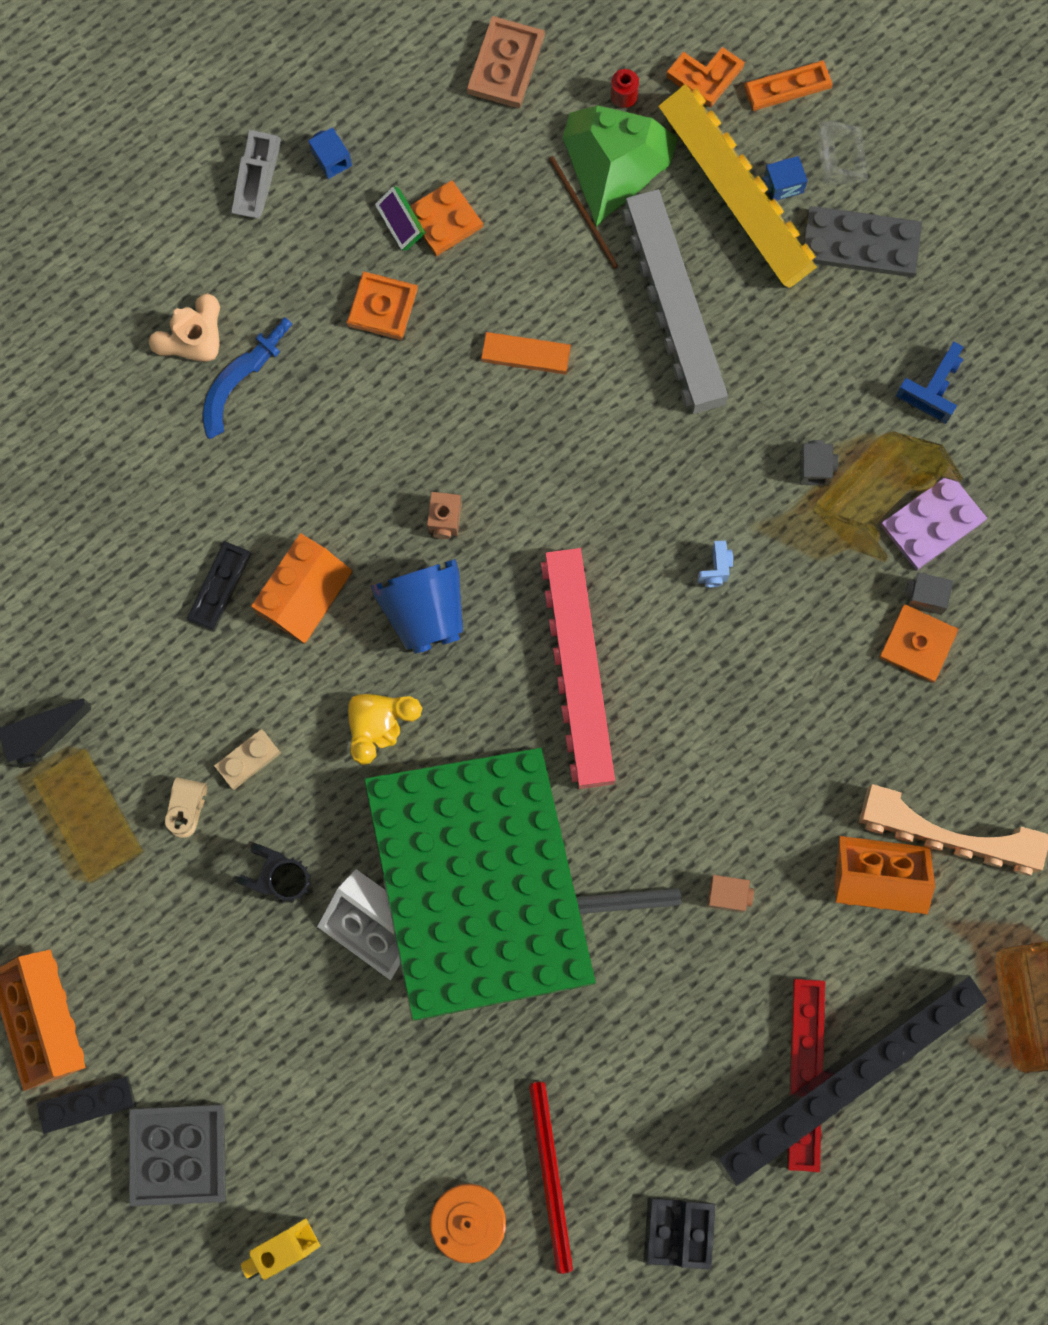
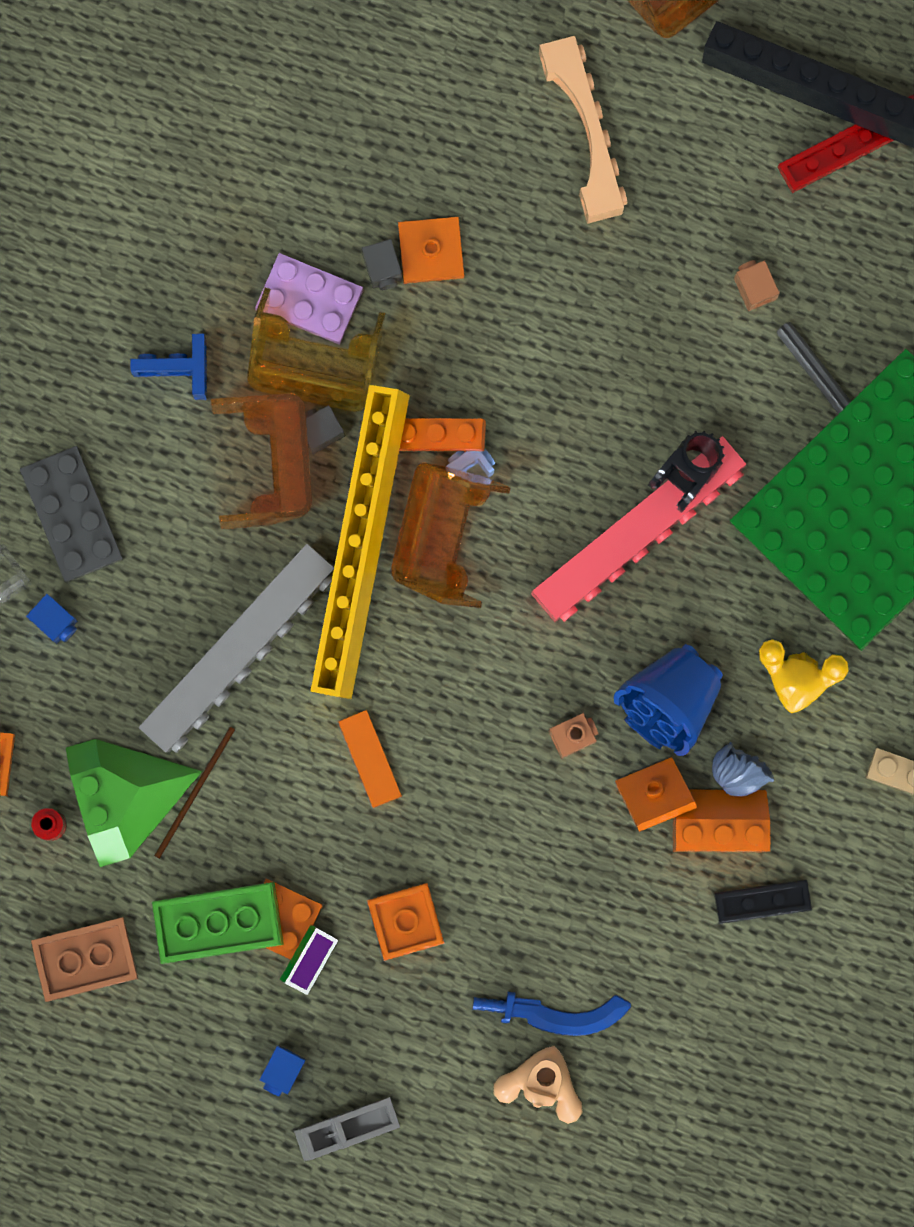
camera: 130 degrees left, 5 degrees up
yellow brick [659,84,817,288] -> none
orange slope [835,836,935,914] -> none
none -> bright green tile [152,882,284,964]
none -> clear orange windscreen [211,394,312,529]
none -> yellow brick [310,385,410,699]
none -> clear orange windscreen [391,463,511,608]
none -> orange plate [399,418,486,451]
none -> orange plate [615,757,697,832]
none -> black piece [648,431,725,513]
none -> sand blue hair [712,742,774,797]

